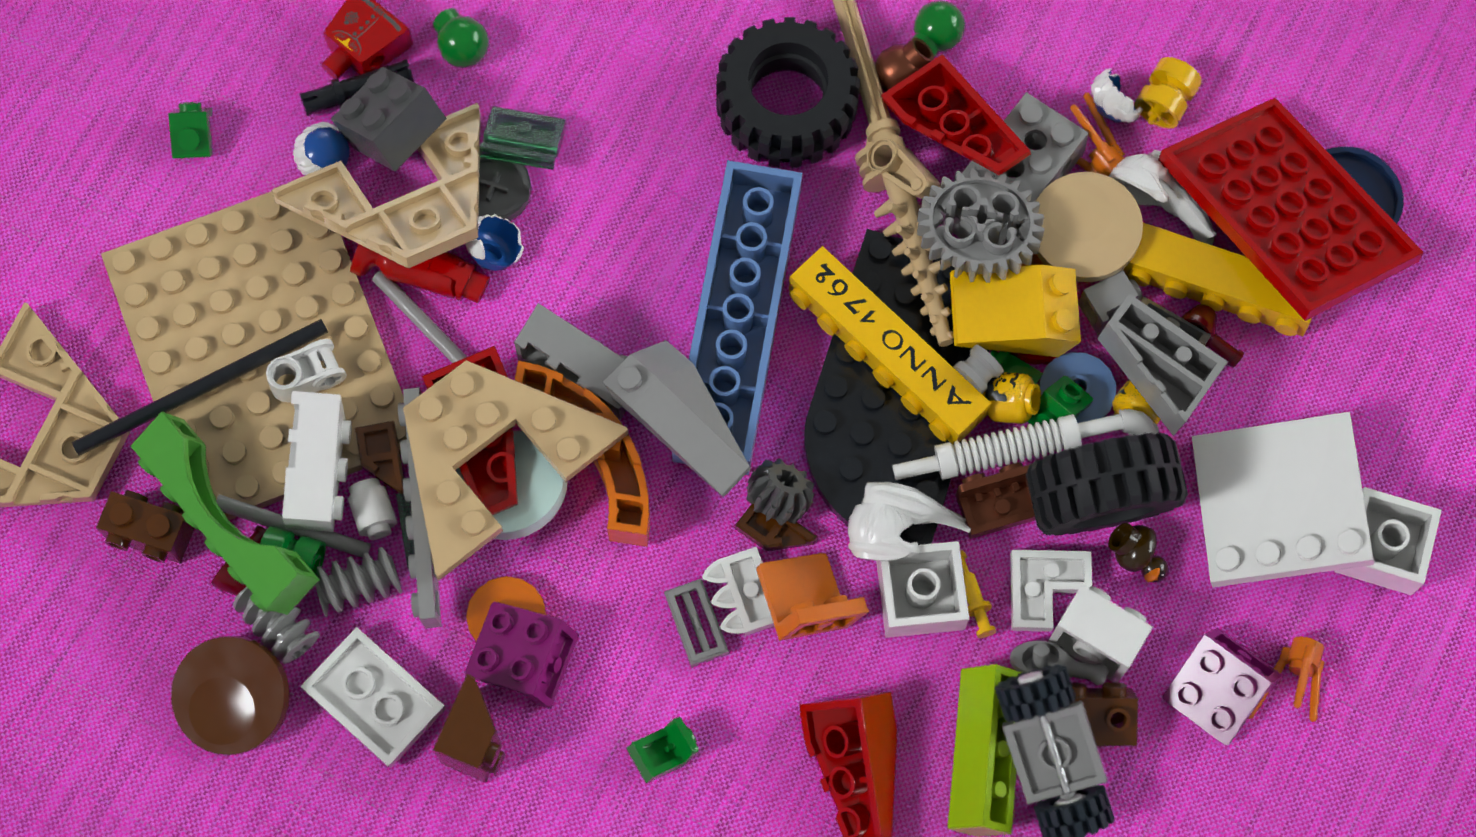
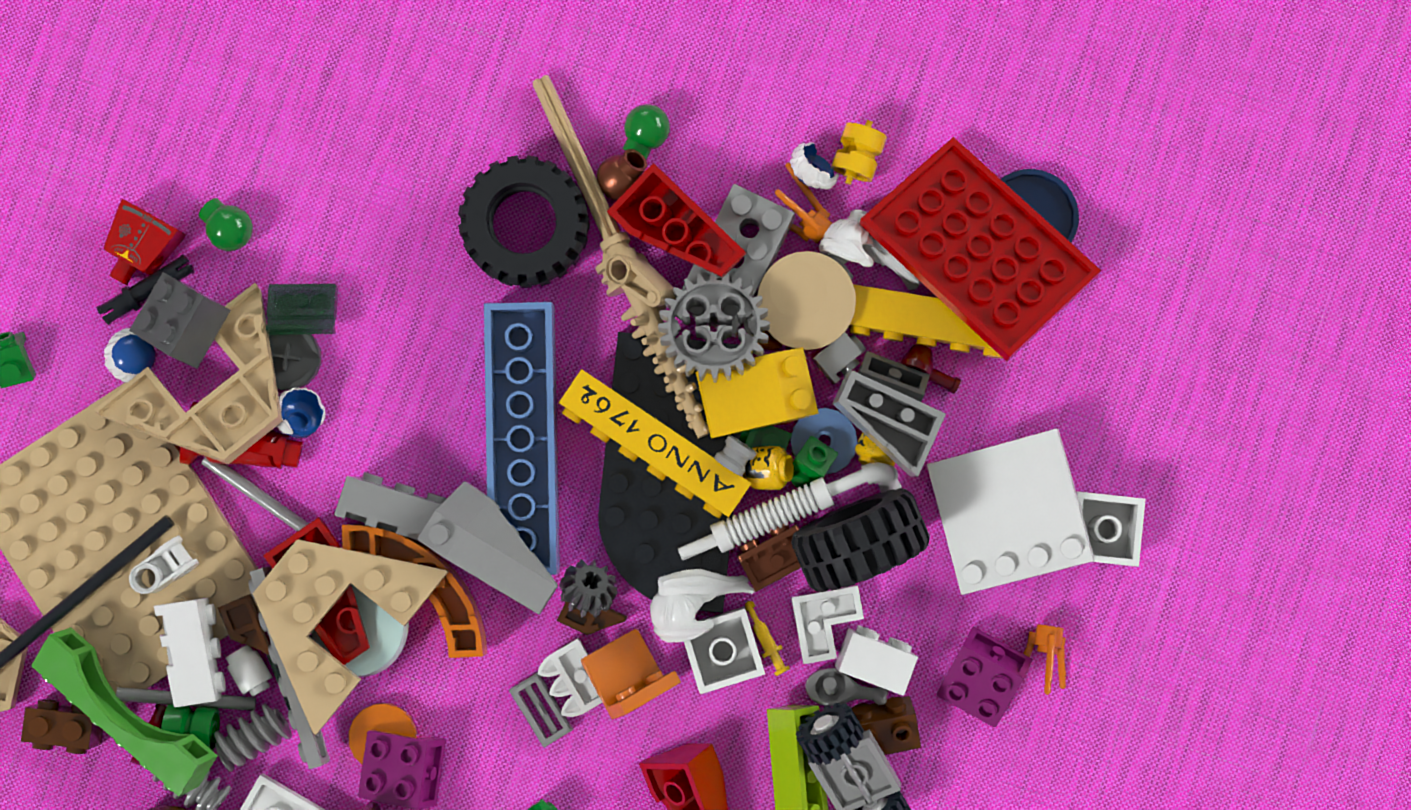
camera: 10 degrees left, 15 degrees up
dark brown animal [1108,523,1168,582] -> none

